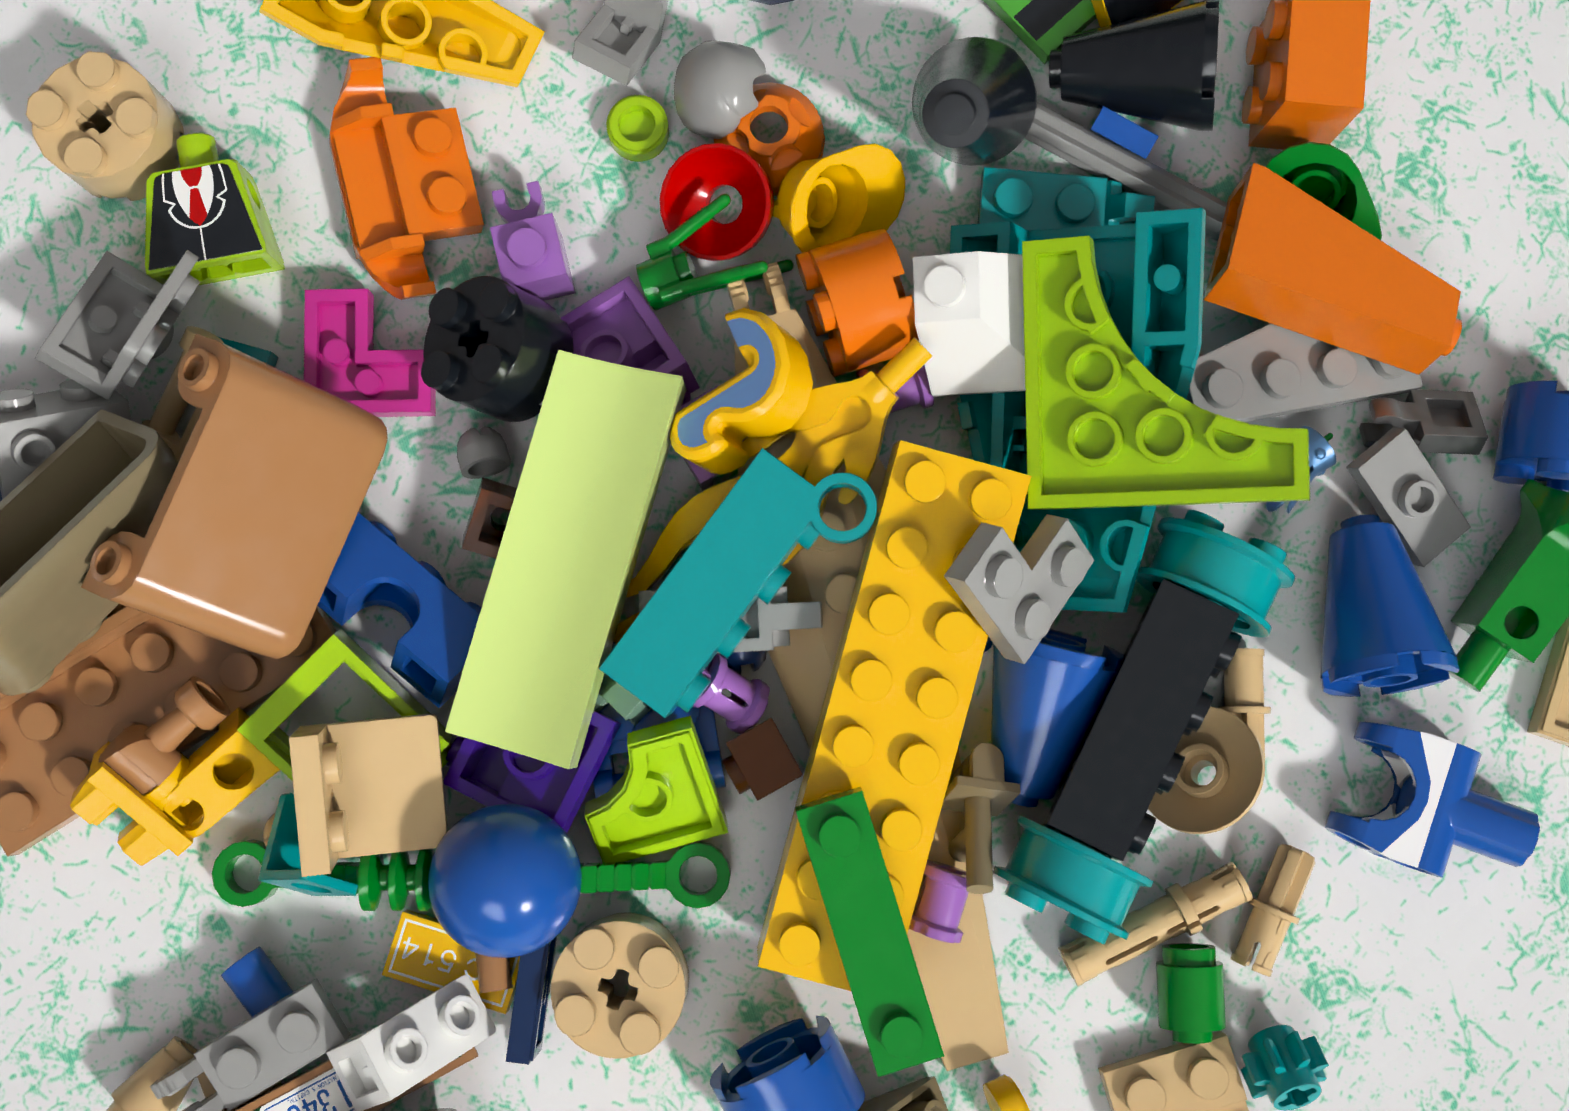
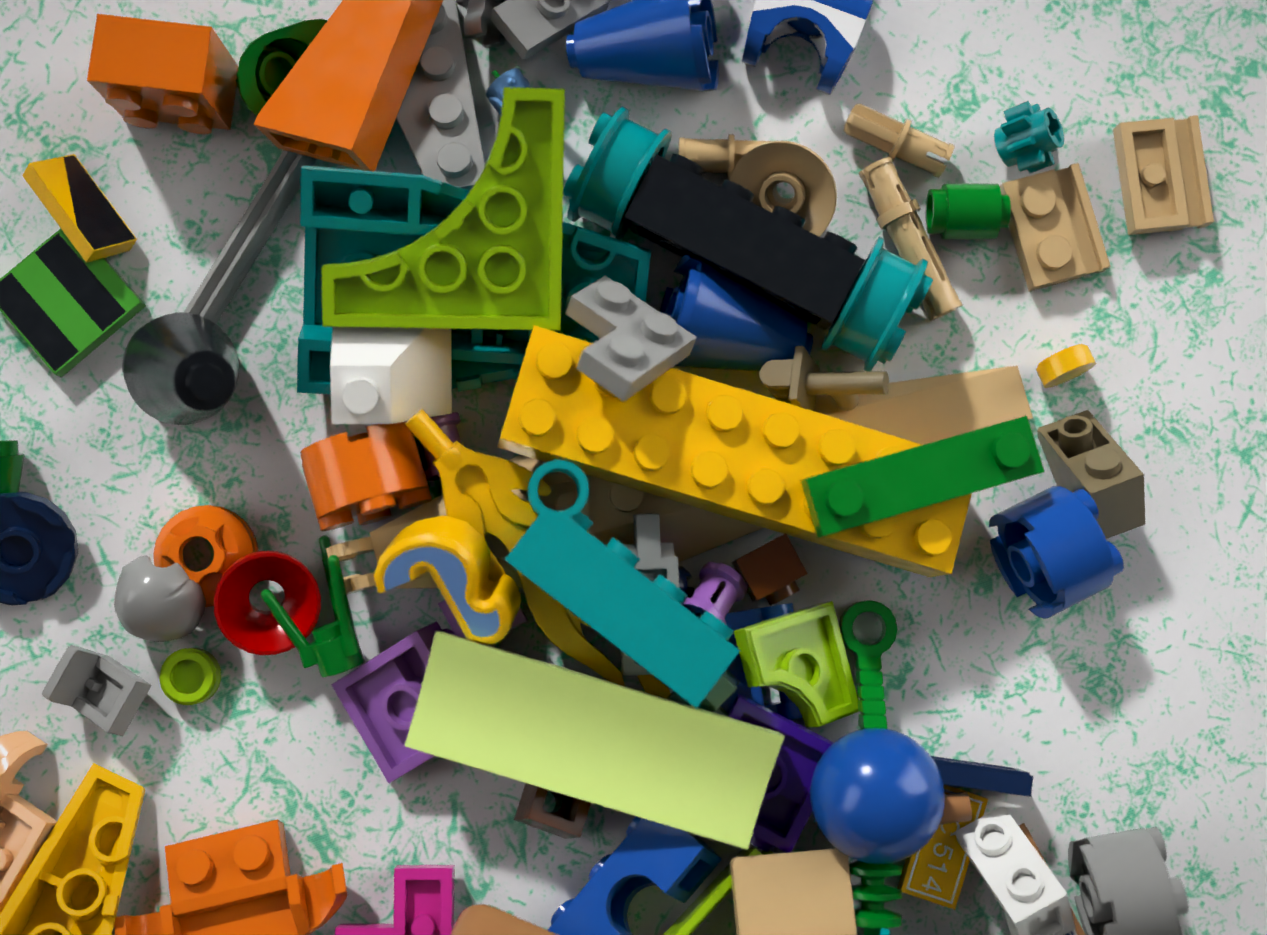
camera: 90 degrees left, 0 degrees up
black brick [421,276,574,422] -> none
light grey hinge [457,427,511,479] -> none
medium lavender brick [490,181,576,301] -> none
tan brick [551,912,689,1059] -> none
yellow piece [773,143,906,252] -> none
medium lavender bush [909,860,969,943] -> none
teal hinge [978,167,1155,231] -> none
black cone [1049,0,1219,131] -> none
blue tile [1090,106,1159,159] -> none

